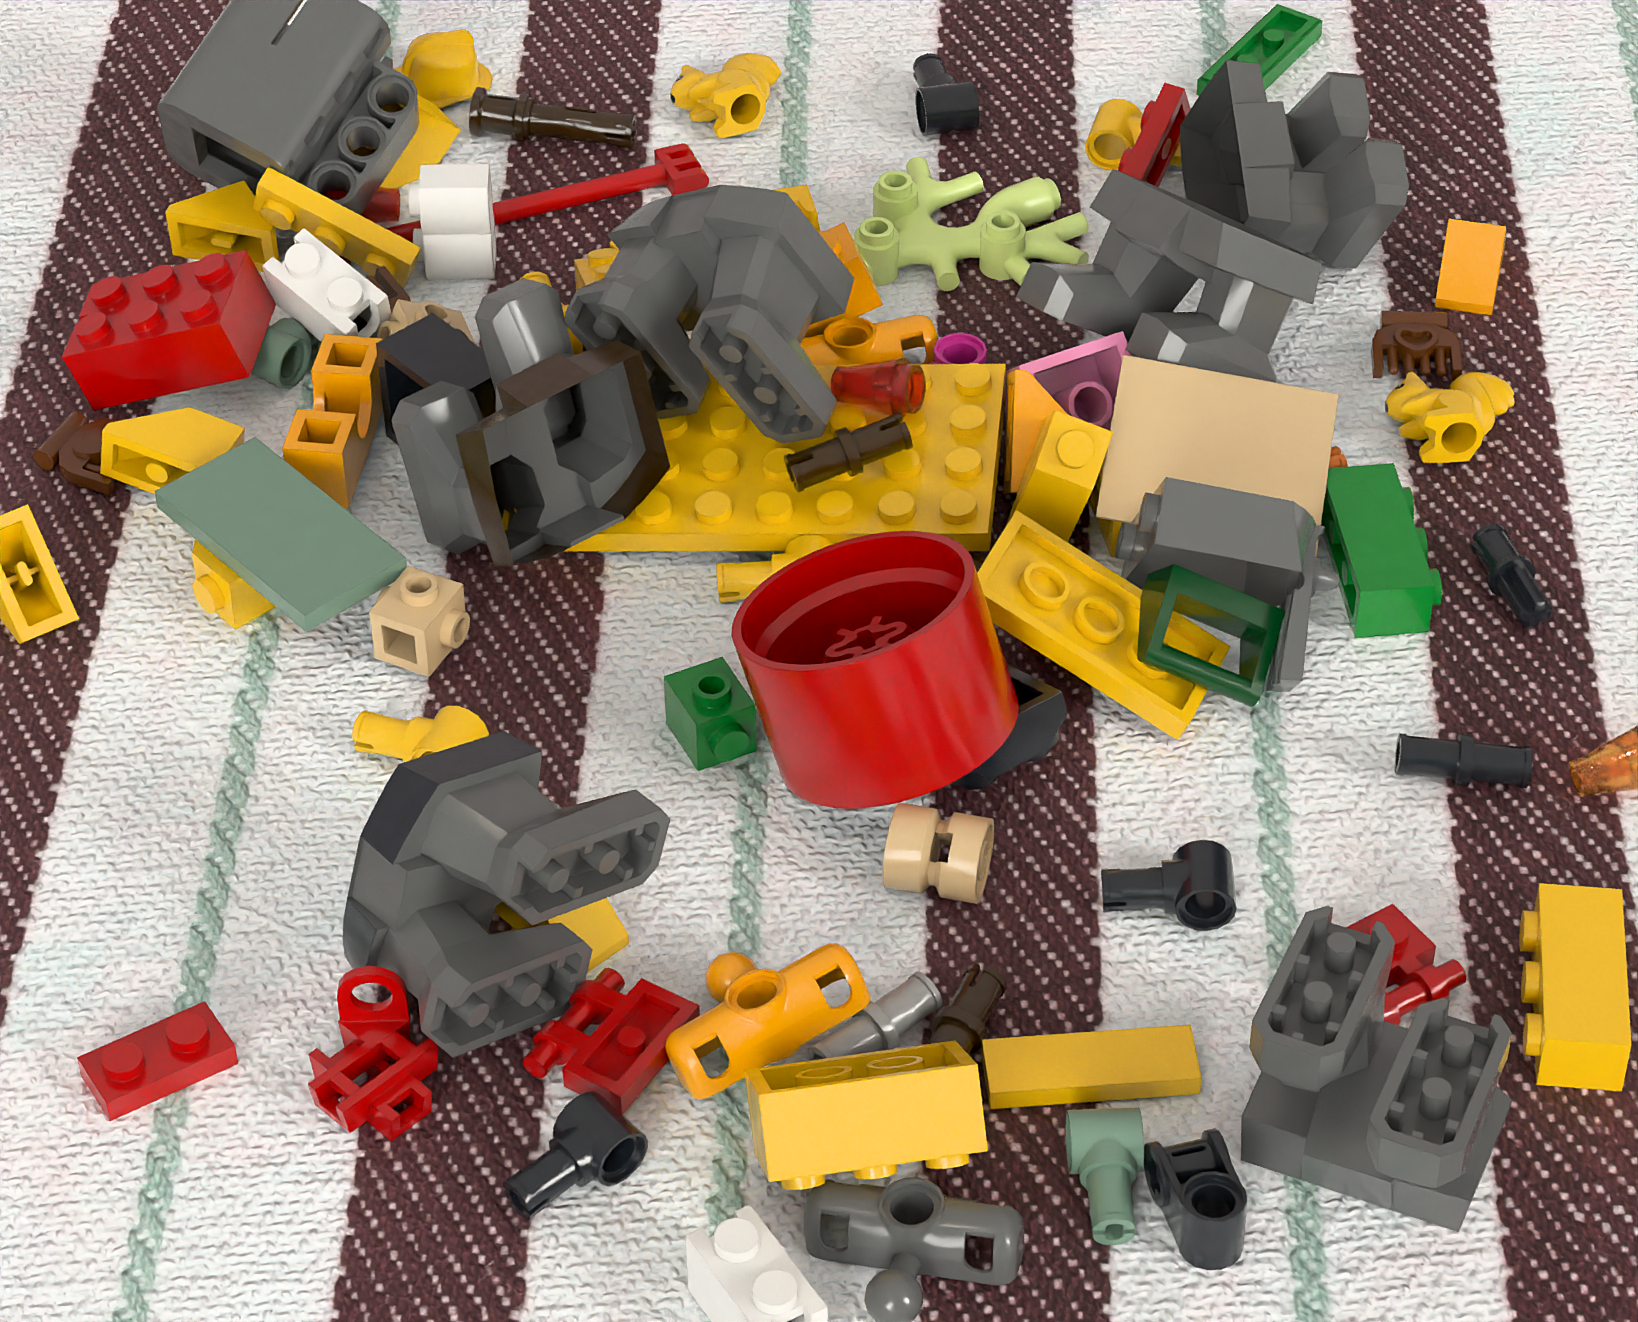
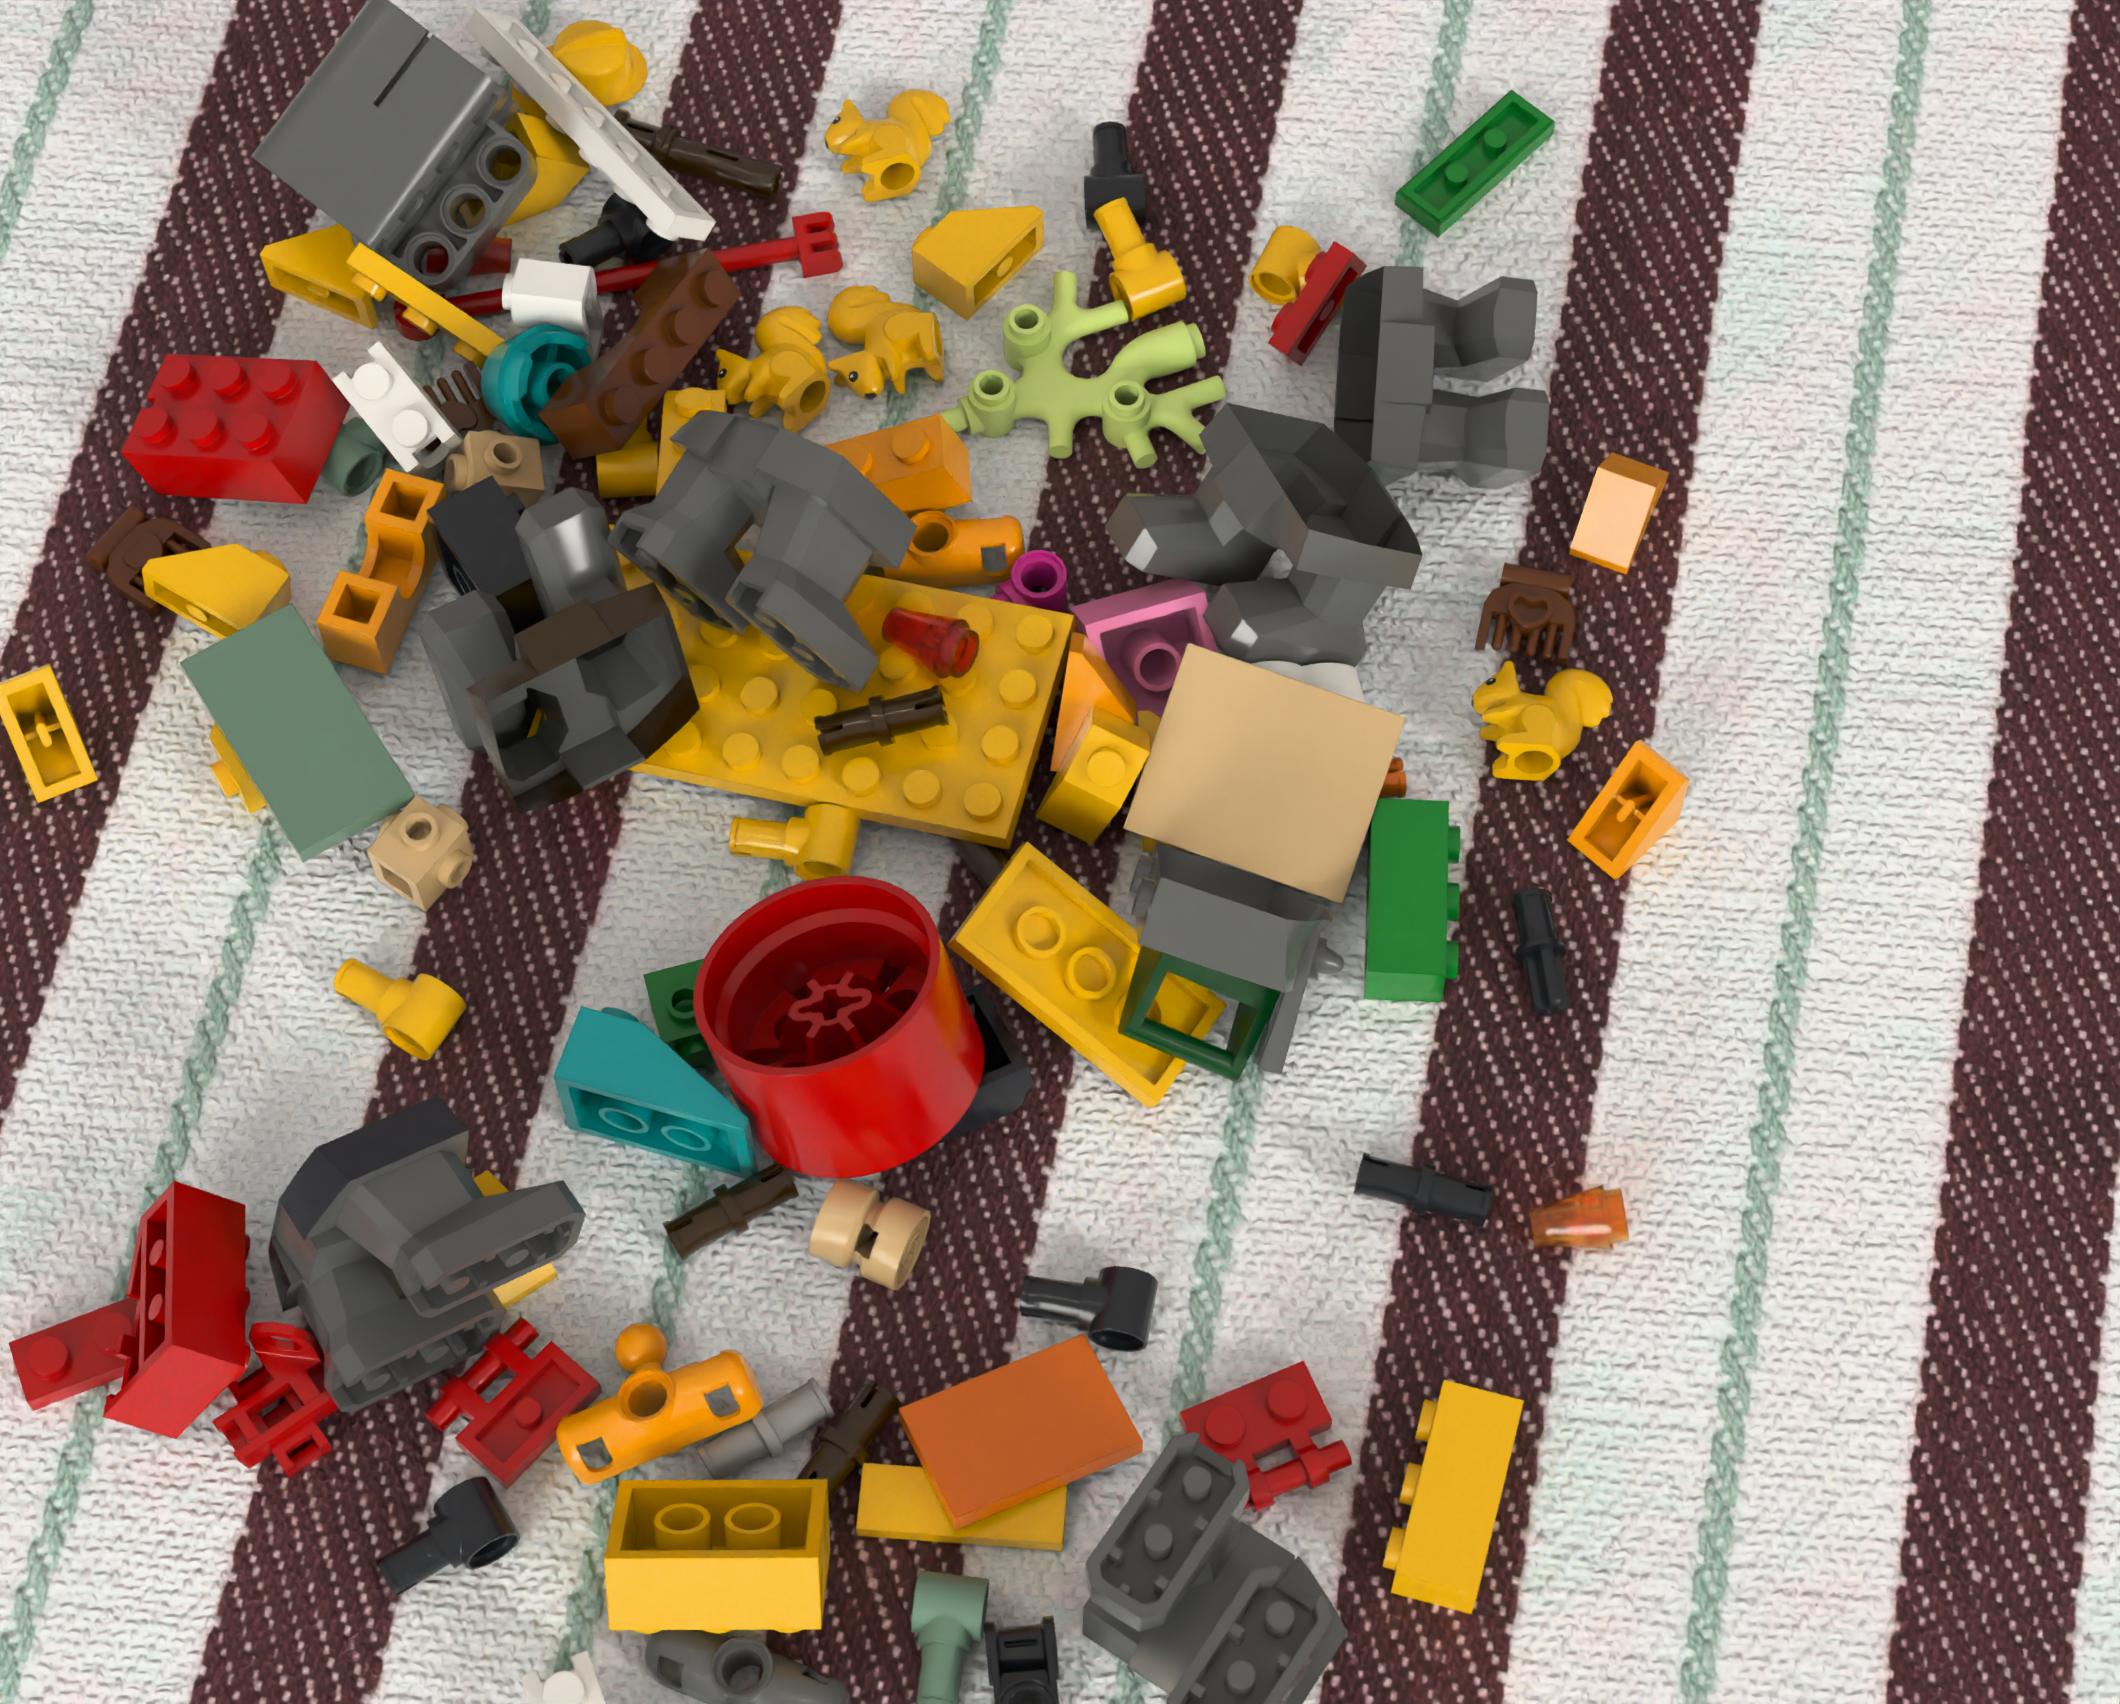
camera: 10 degrees right, 20 degrees up
none -> red wedge [103,1181,250,1439]
none -> white plate [465,9,716,241]
none -> teal cone [481,324,592,446]
none -> reddish brown arch [538,248,742,460]
none -> teal slope [553,1006,759,1179]
none -> black pin [558,192,674,268]
none -> dark brown pin [662,1161,800,1261]
none -> orange tile [898,1333,1143,1530]
none -> yellow slope [912,205,1044,321]
none -> yellow pin [1093,197,1186,322]
none -> light orange slope [1567,740,1690,880]

